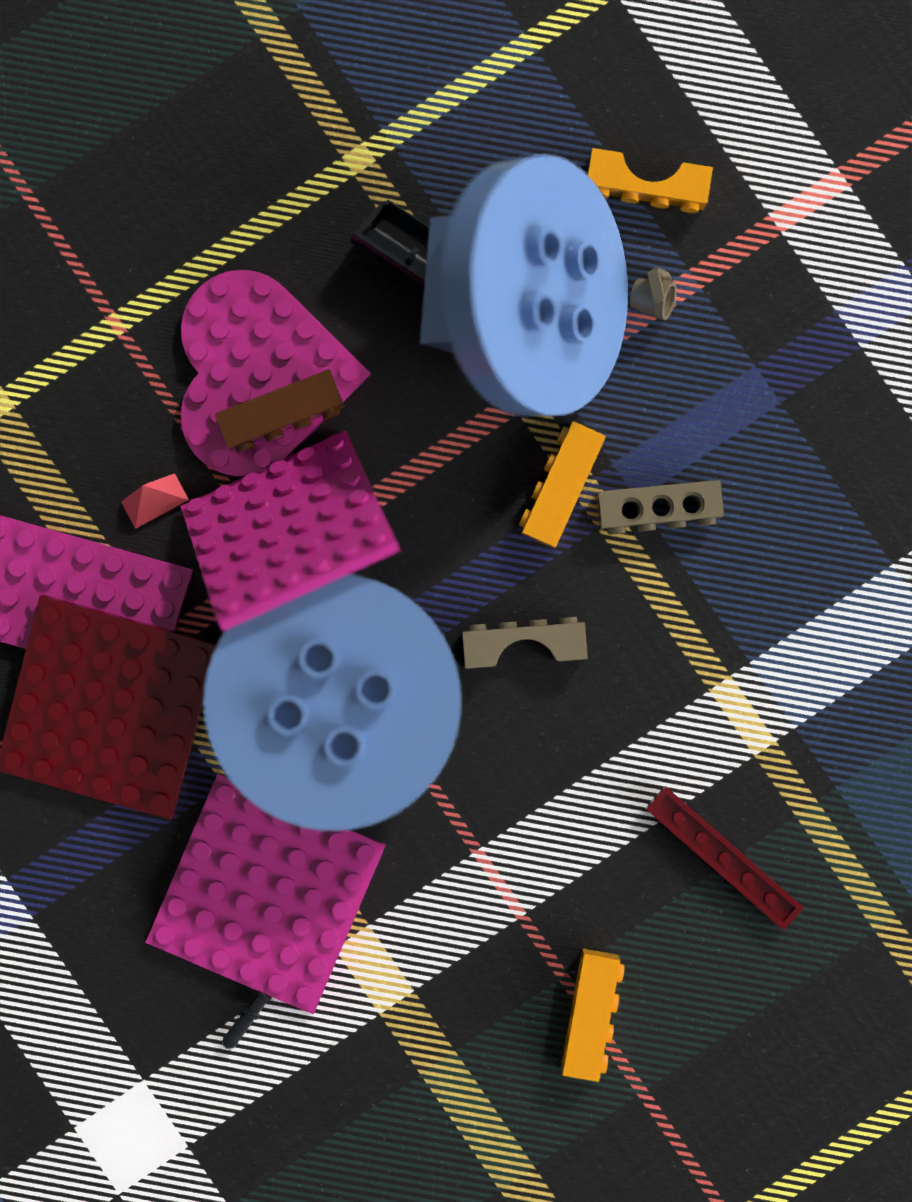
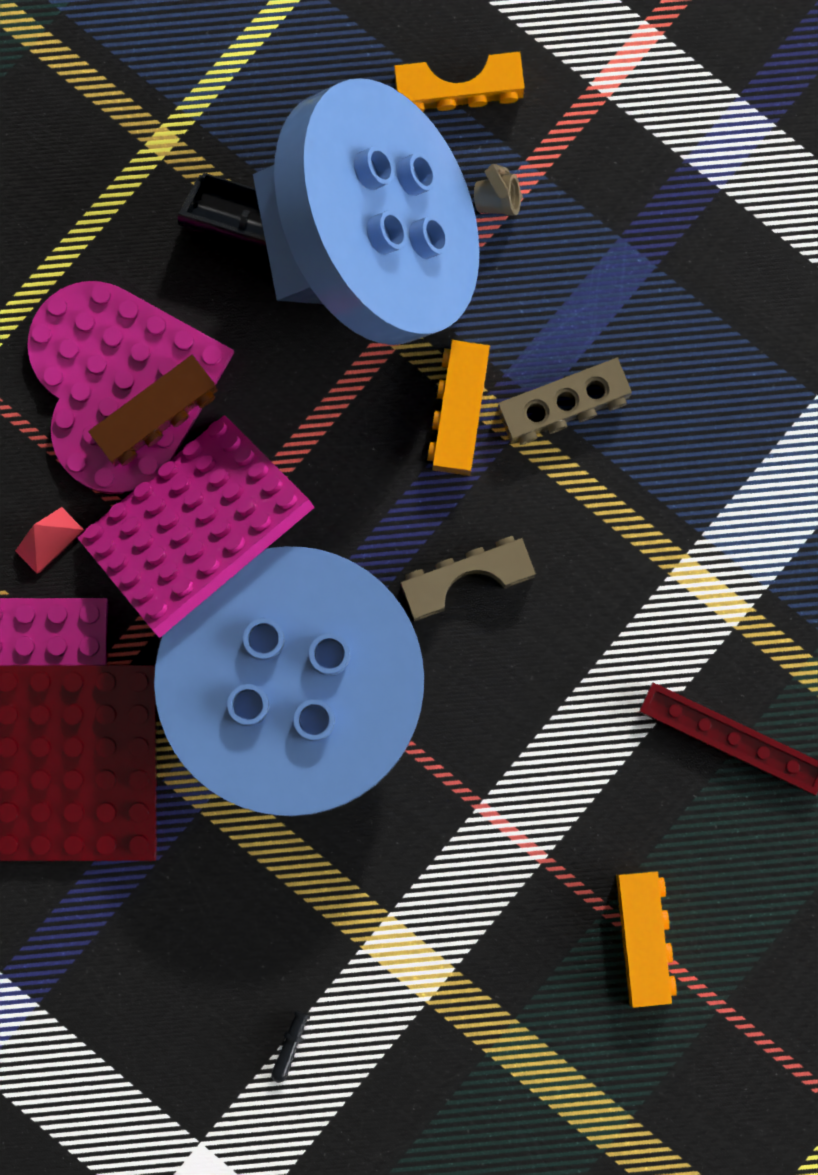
camera: 15 degrees left, 5 degrees down
dark pink plate [145,773,386,1015] -> none

